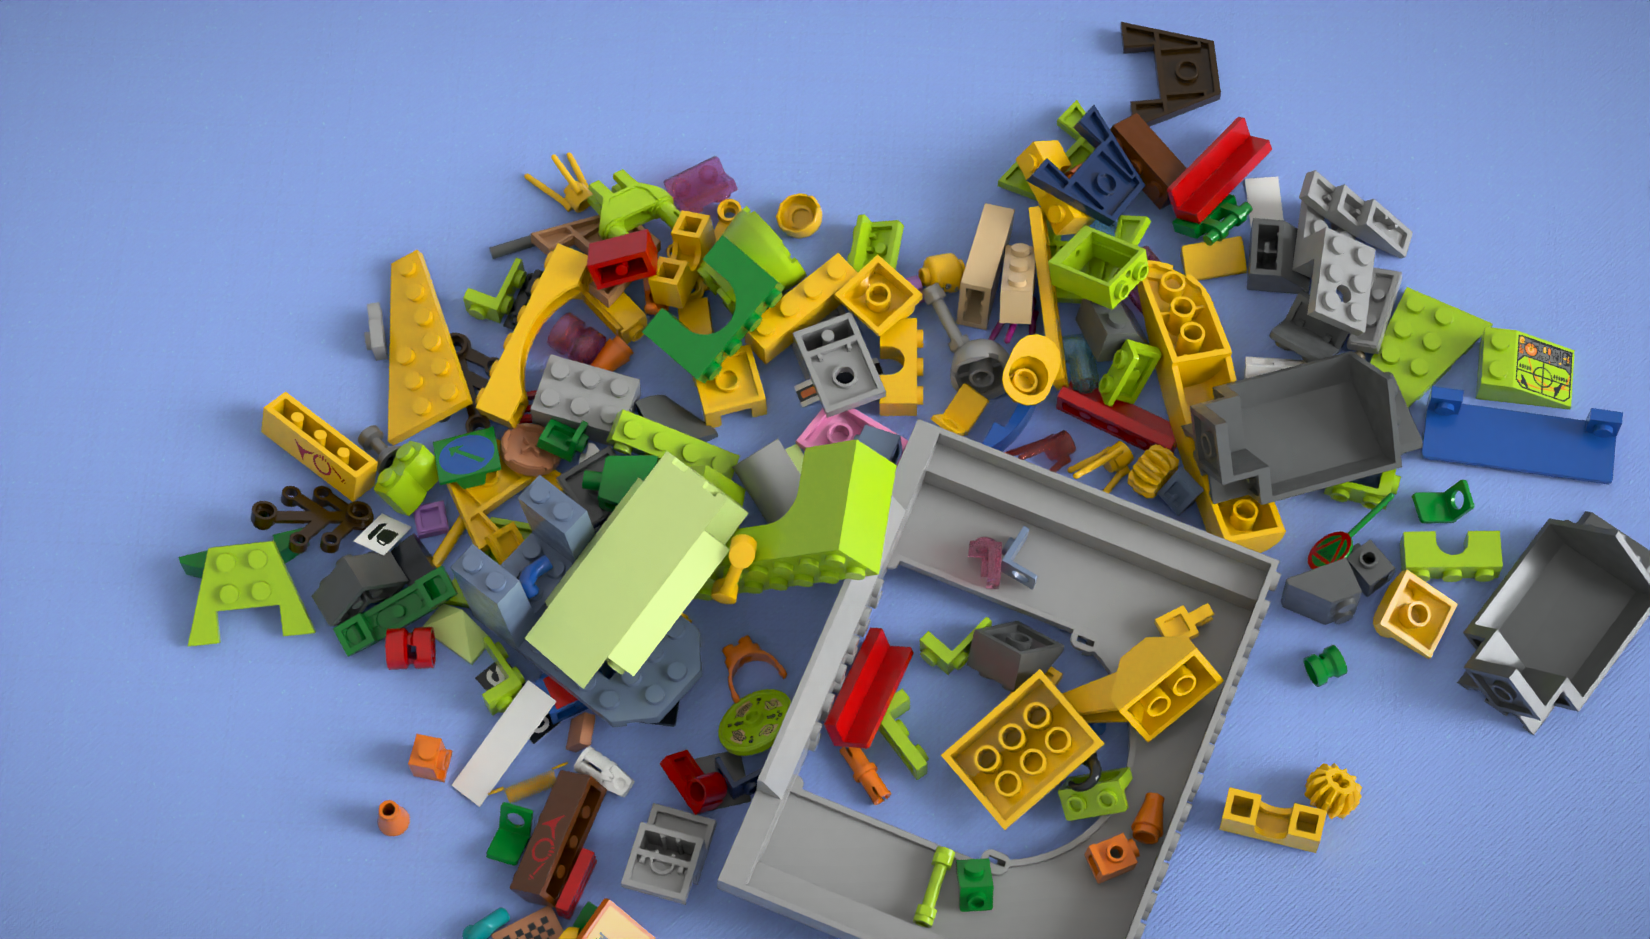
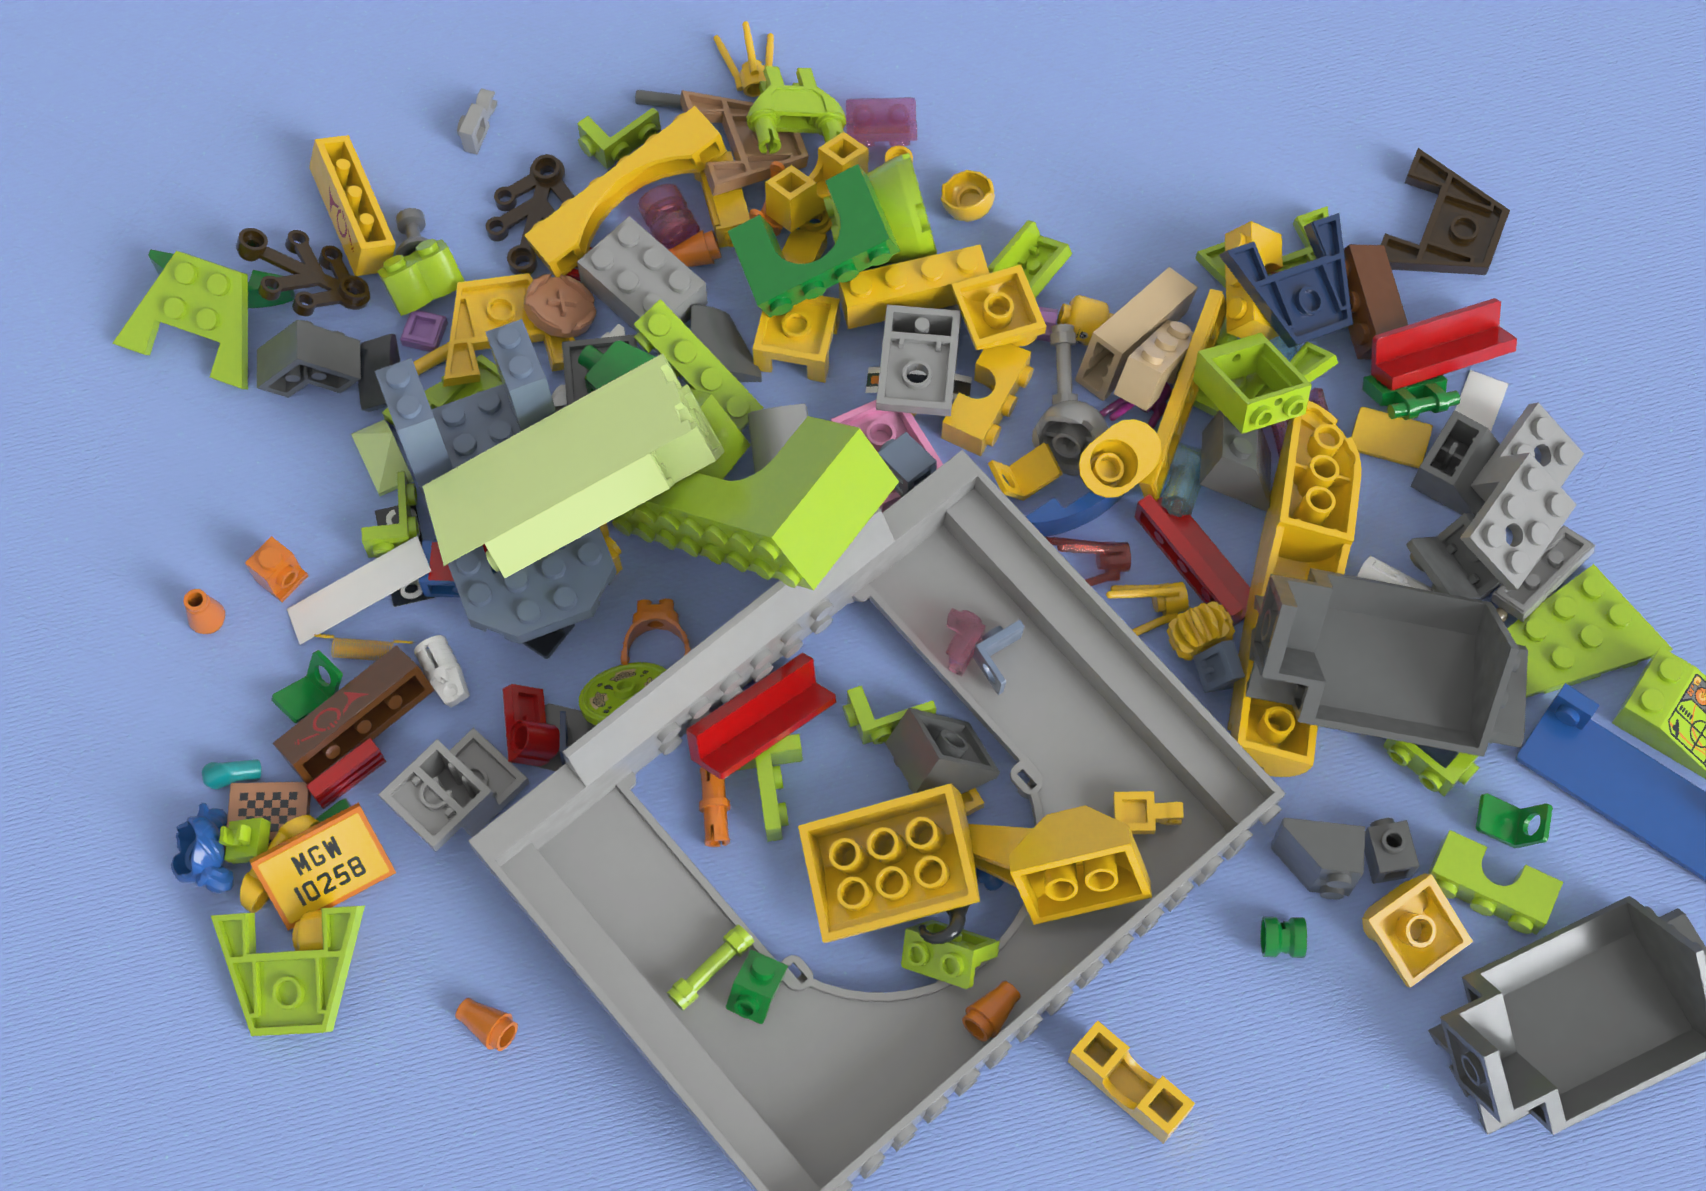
camera: 25 degrees right, 0 degrees up
green slope [333,565,458,657] -> none
white sticker [353,513,412,555] -> none
red wheel [385,627,436,670] -> none
yellow wing [388,250,473,446] -> none
piece [433,426,502,489] -> none
yellow tile [484,521,524,565] -> none
blue arm [518,555,553,599] -> none
green bracket [536,418,590,462] -> none
nougat tile [566,712,595,752] -> none
red brick [587,229,658,290] -> none
yellow bar [711,534,757,604] -> none
orange brick [1084,833,1140,884] -> none
lime bracket [1098,339,1162,407] -> none
light grey slope [1299,170,1413,258] -> none
yellow gear [1304,763,1362,819] -> none
green piece [1308,493,1394,570] -> none

